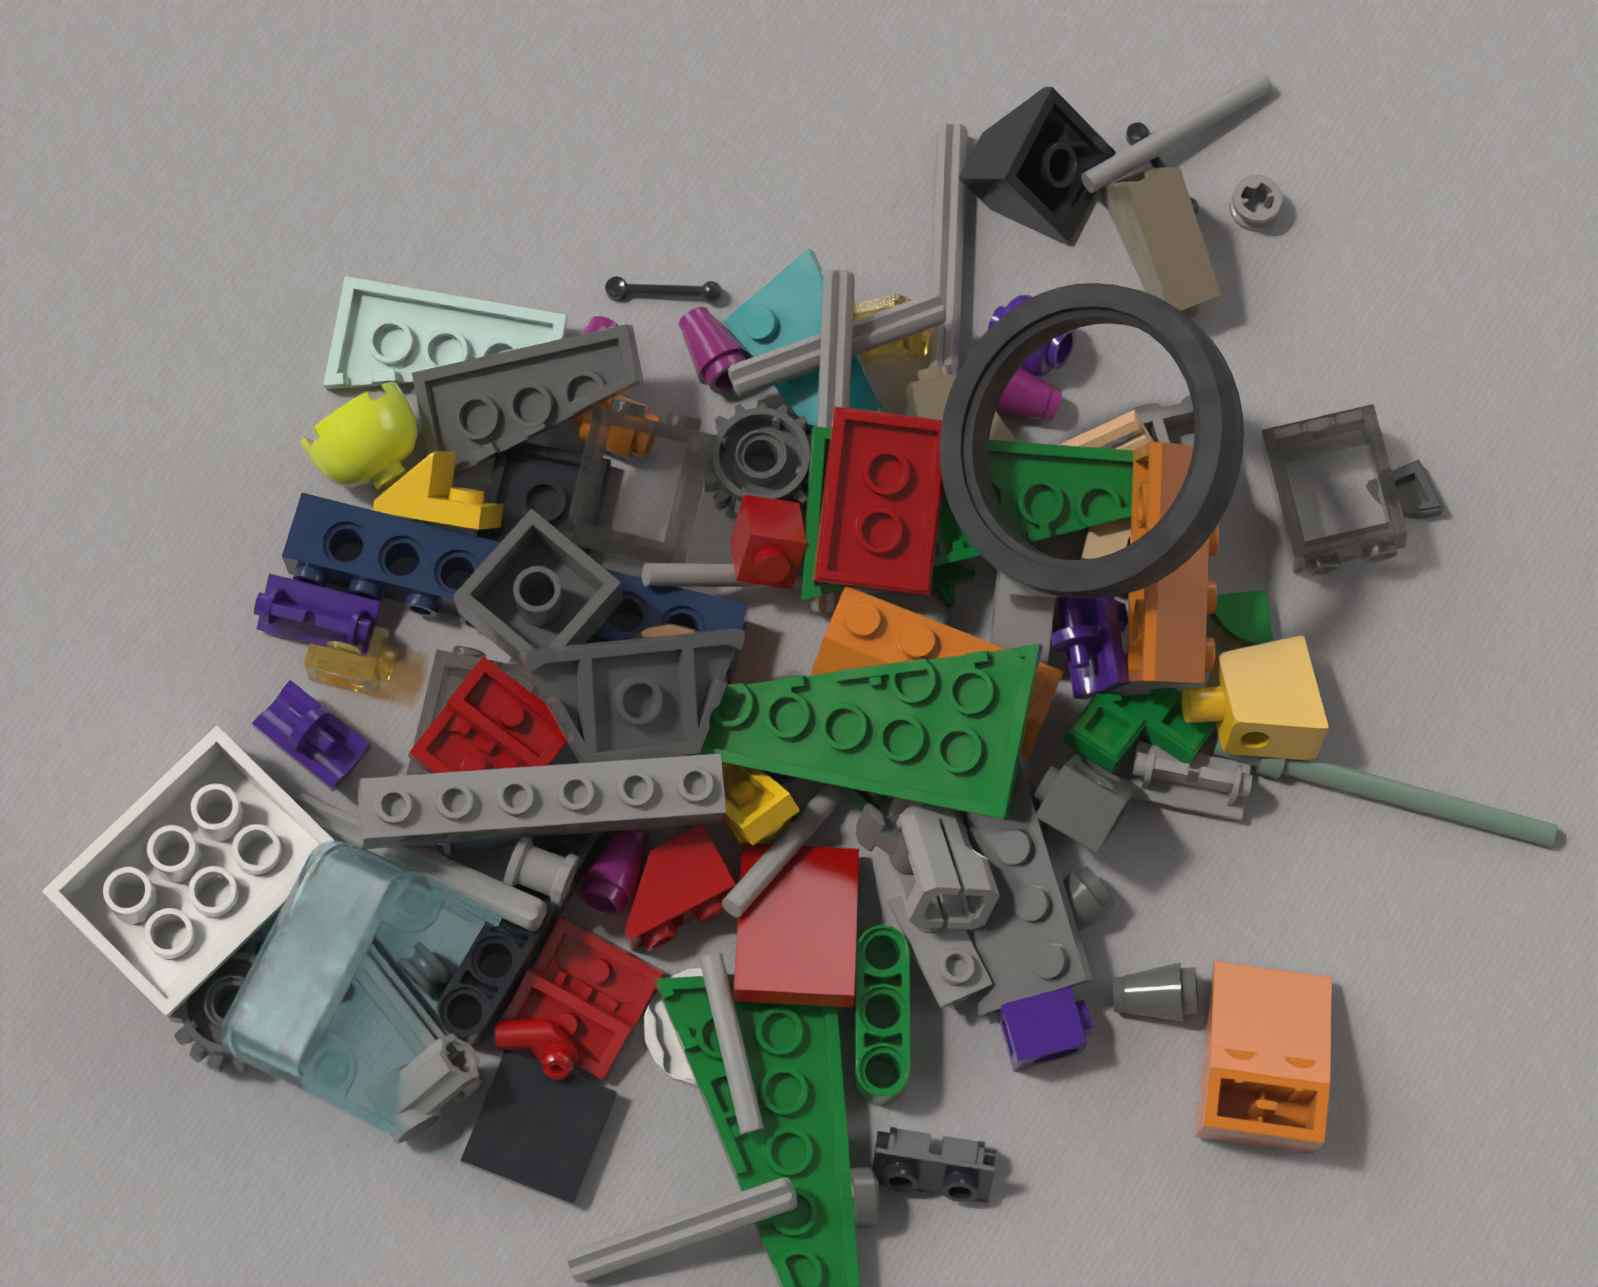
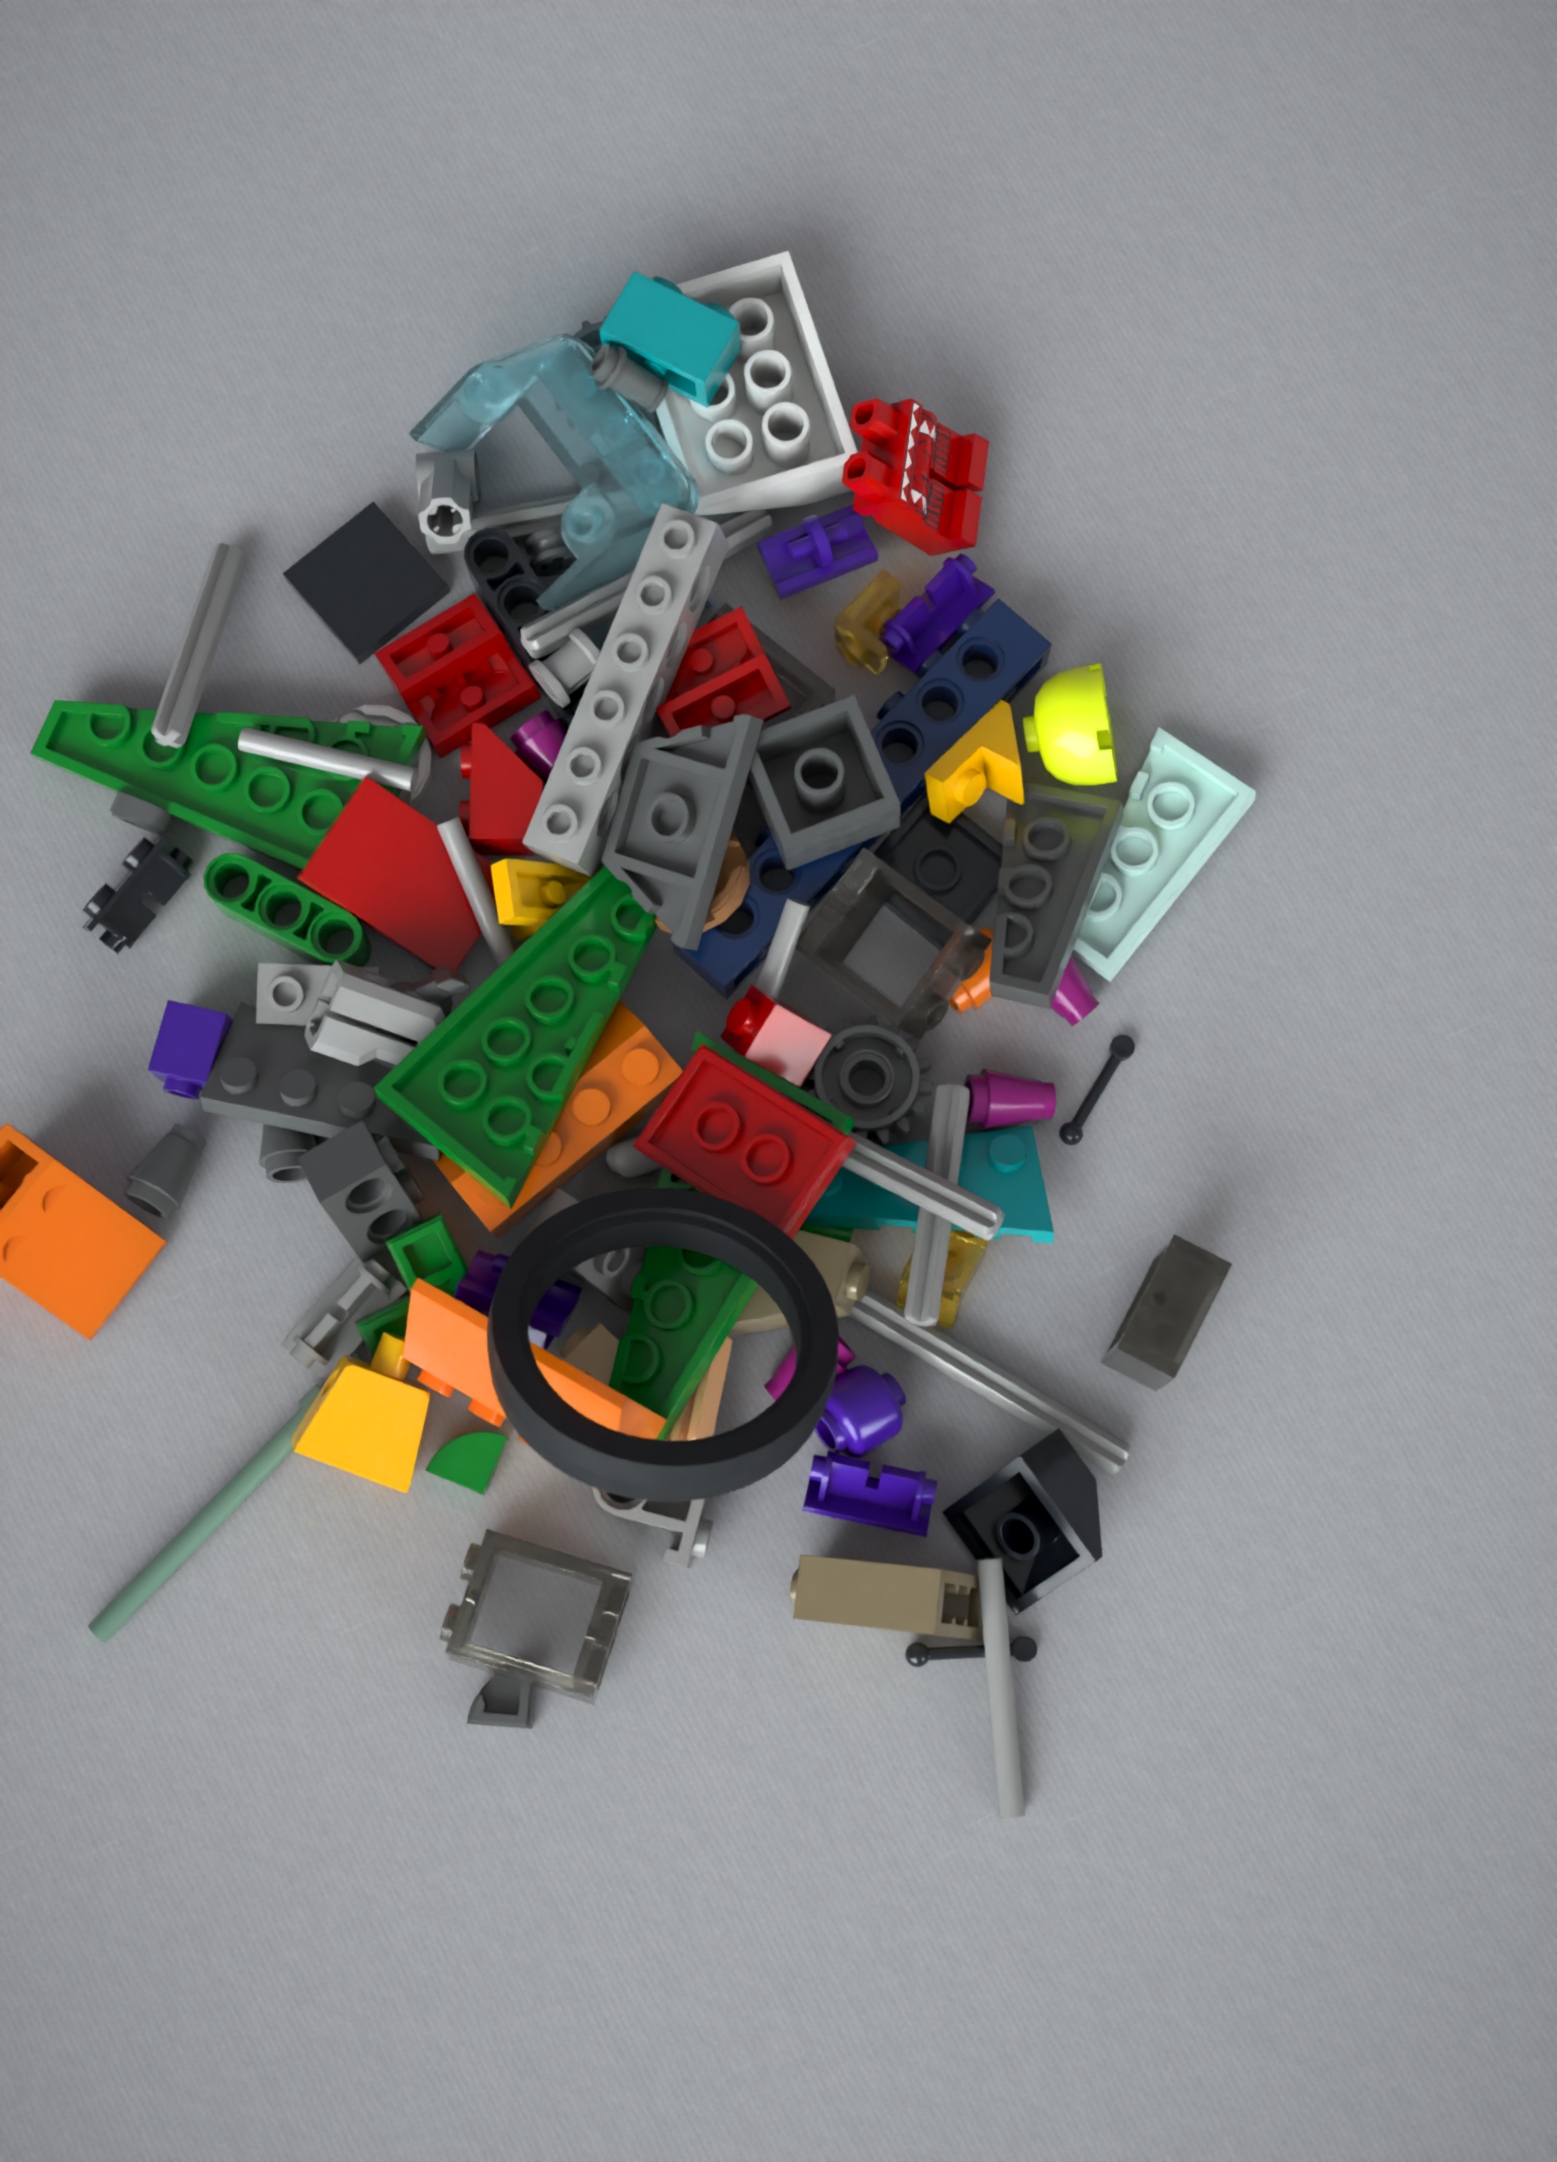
camera: 125 degrees right, 5 degrees up
red arm [495,1018,578,1080] -> none
light grey bush [1229,175,1283,231] -> none
none -> dark grey pin [588,344,669,414]
none -> teal brick [599,271,741,408]
none -> dark purple hinge [802,1451,938,1537]
none -> red hips [842,398,989,556]
none -> clear smoke window [1101,1234,1232,1391]

